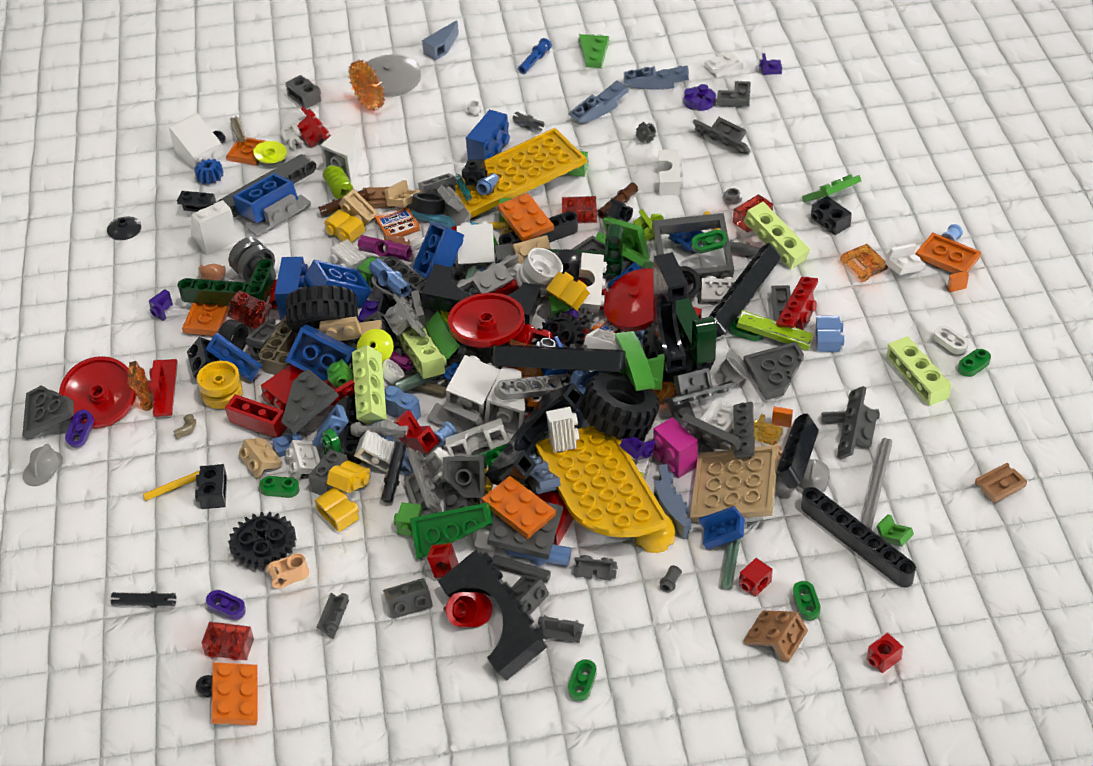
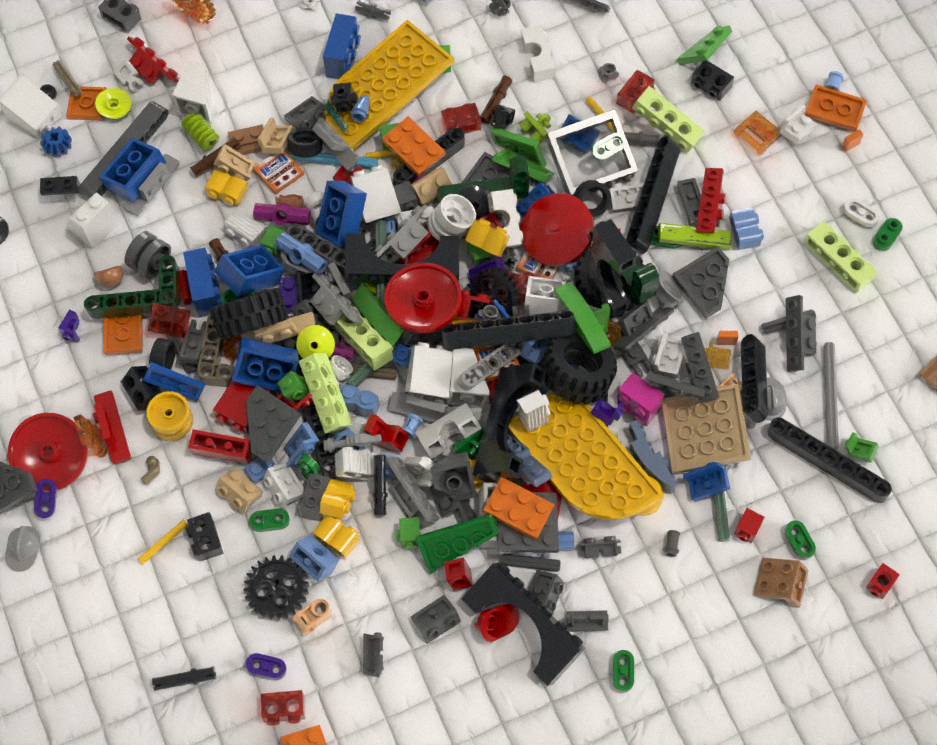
camera: 15 degrees left, 20 degrees up
none -> medium blue brick [289,535,339,582]

